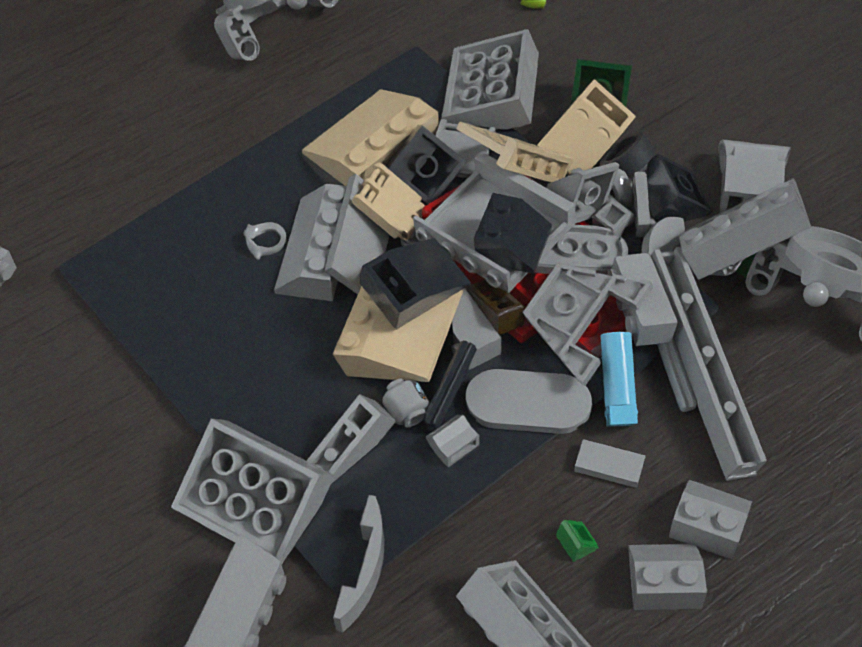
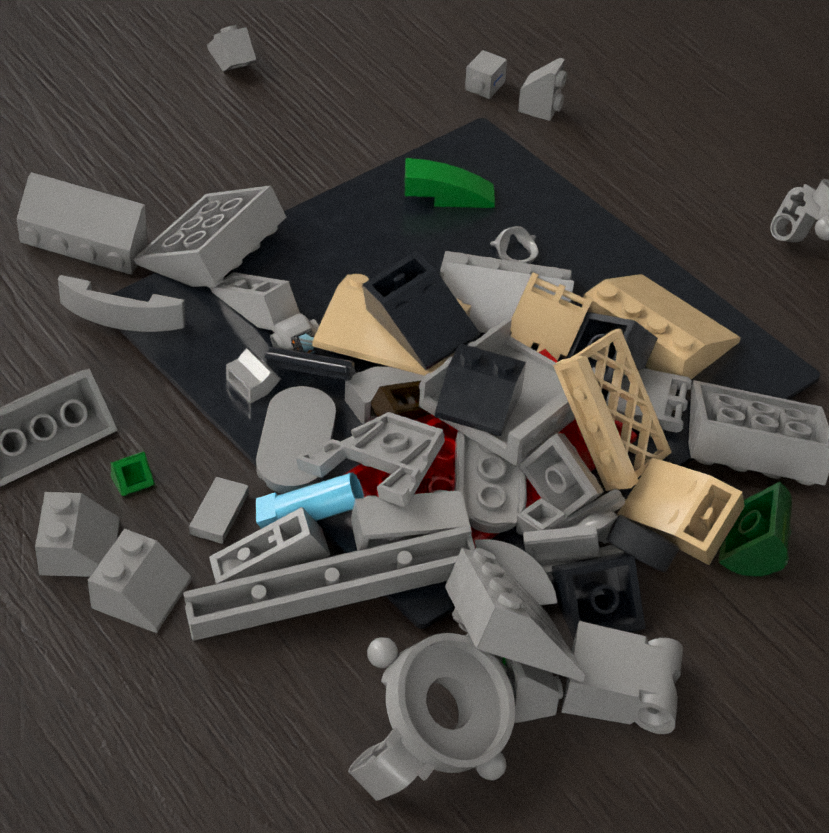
camera: 85 degrees right, 10 degrees down
none -> light grey slope [209,507,330,584]
none -> green slope [405,158,495,208]
none -> light grey slope [518,58,567,121]

